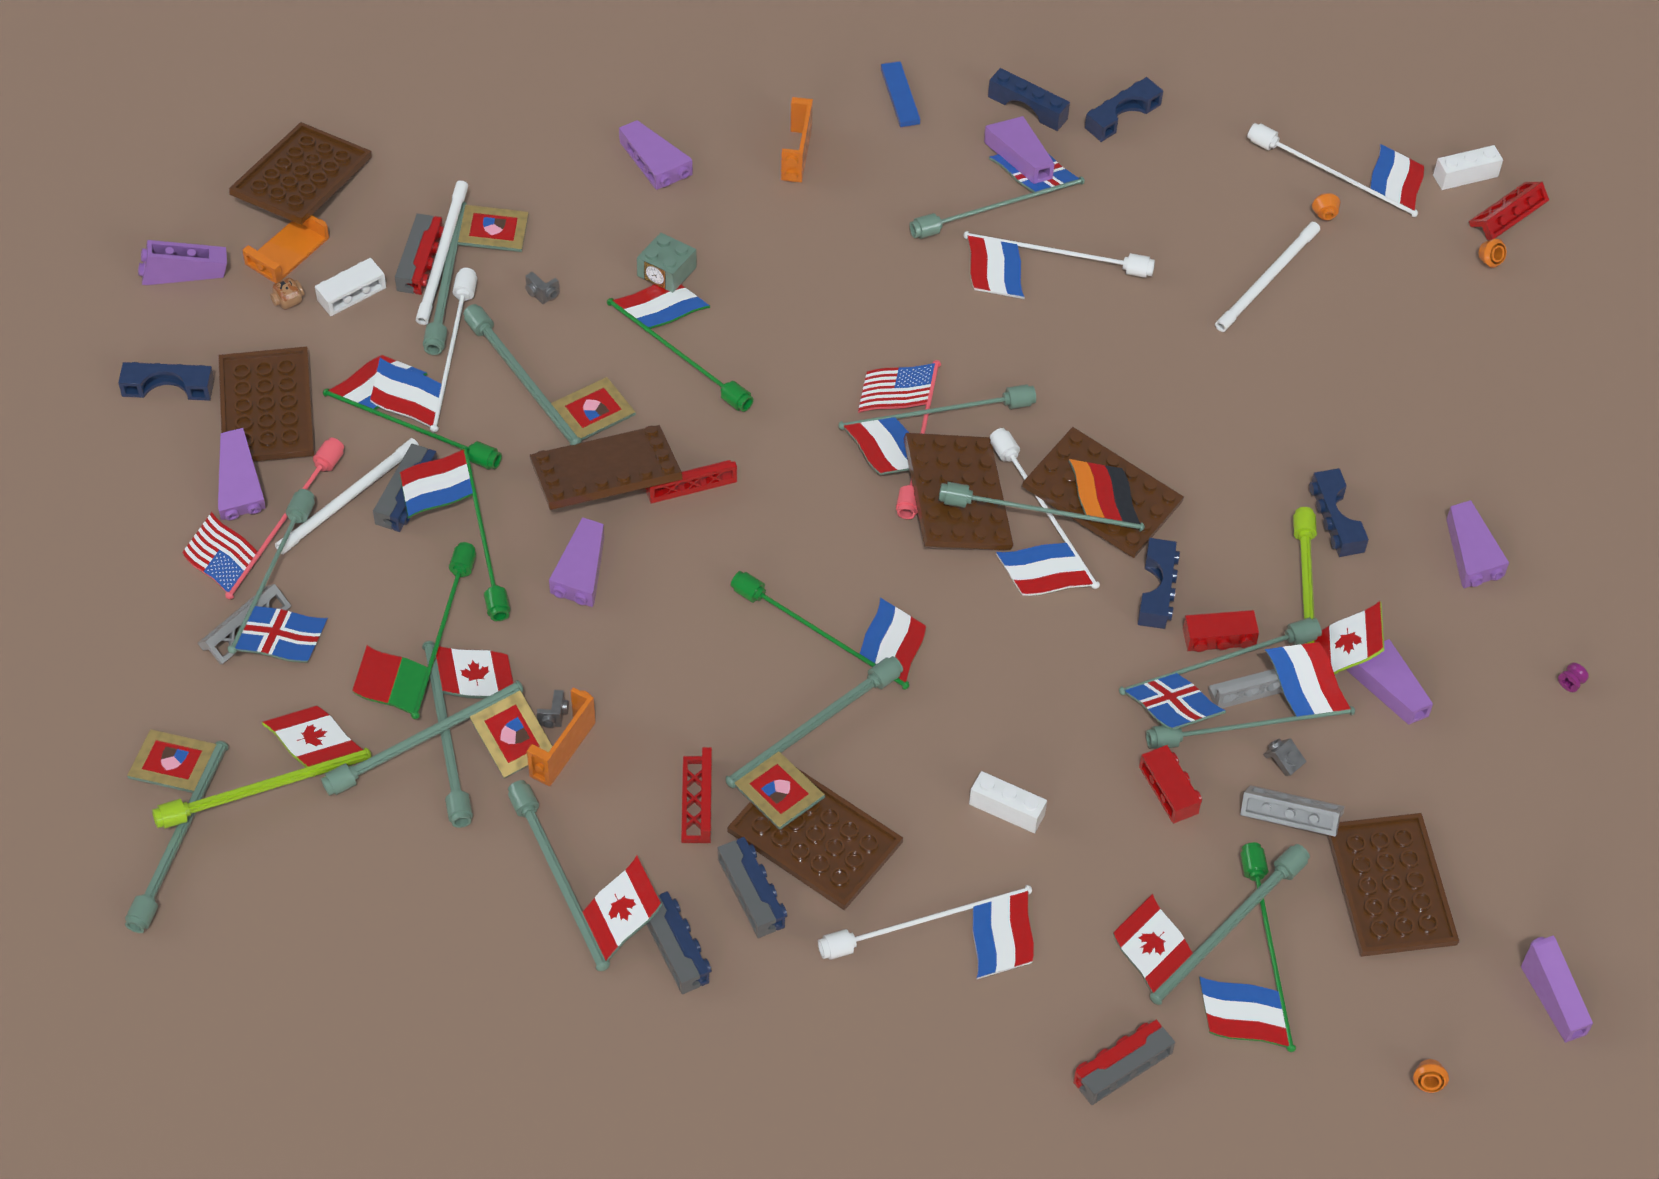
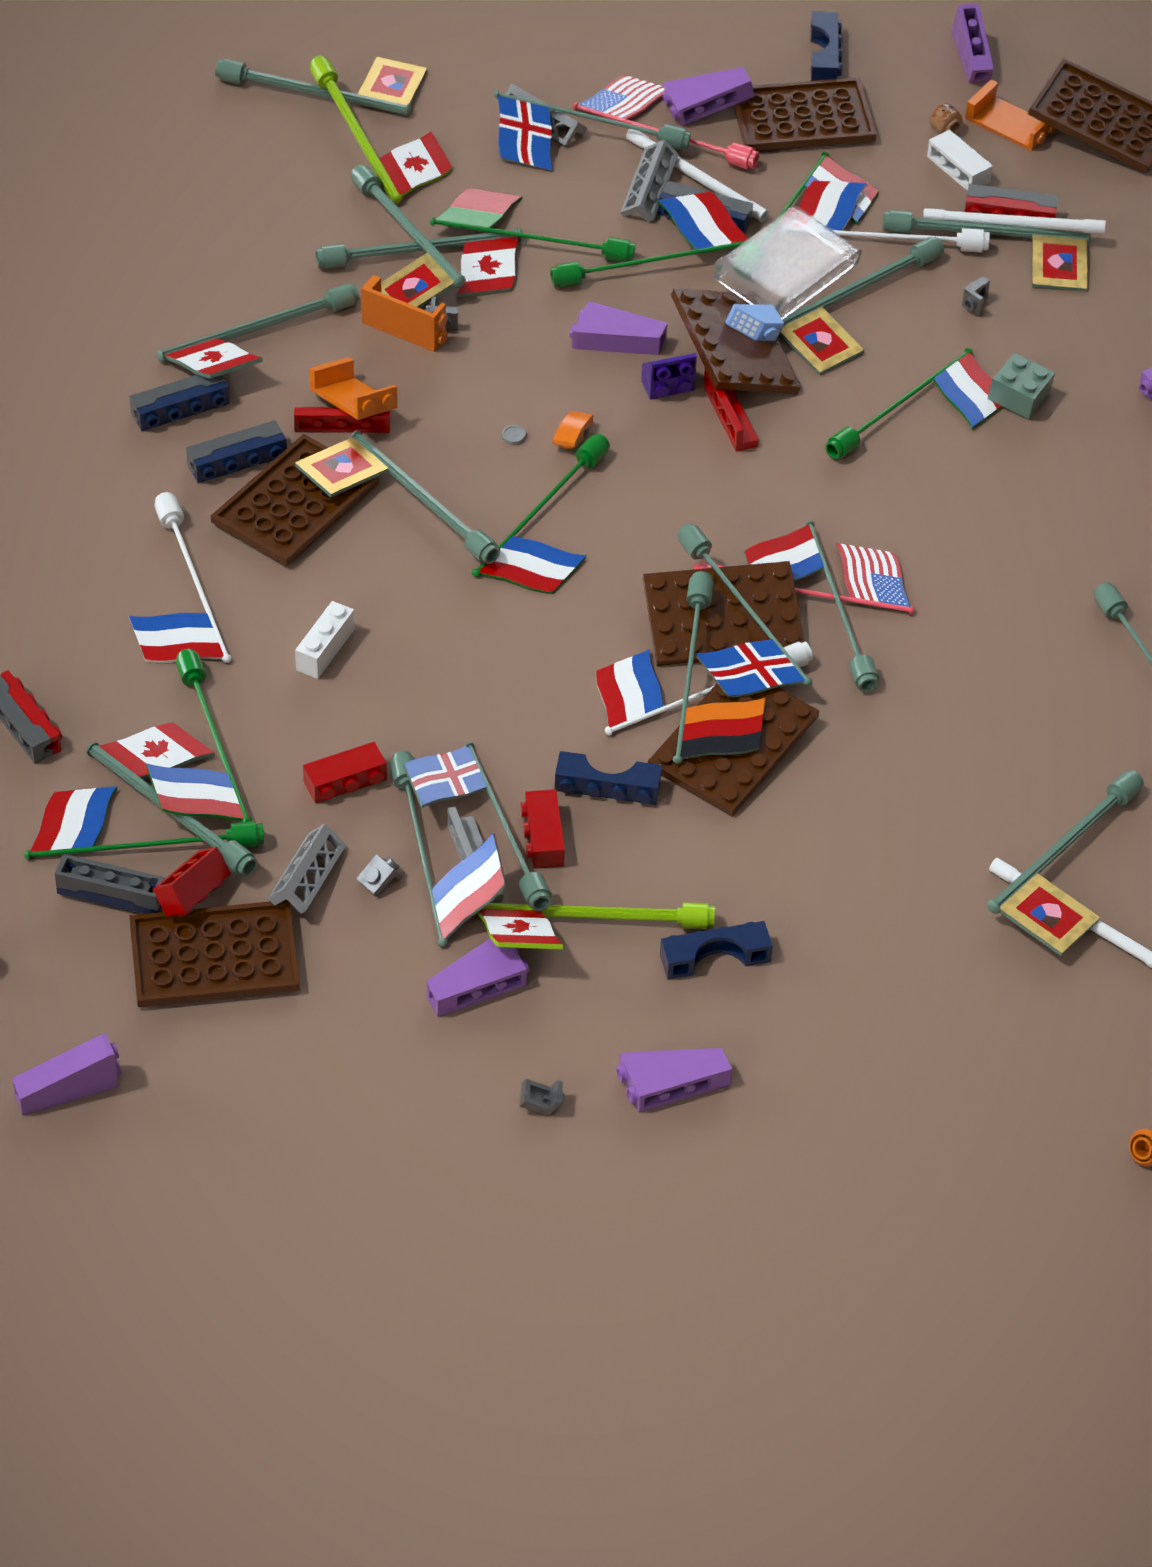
camera: 90 degrees right, 5 degrees down
flag [964,231,1155,299] -> none
magenta wheel [1558,663,1589,692] -> none
none -> dark grey piece [55,854,165,914]
none -> flag [146,649,252,822]
none -> red brick [153,847,231,917]
none -> orange panel [309,357,397,420]
none -> light grey piece [502,425,526,445]
none -> flat silver bracket [519,1079,565,1117]
none -> orange slope [552,411,593,449]
none -> light grey fence [620,140,678,222]
none -> dark purple slope [641,353,697,399]
none -> flag [677,523,813,697]
none -> clear windscreen [713,206,862,320]
none -> light blue slope [725,304,784,341]
none -> flag [987,770,1144,956]

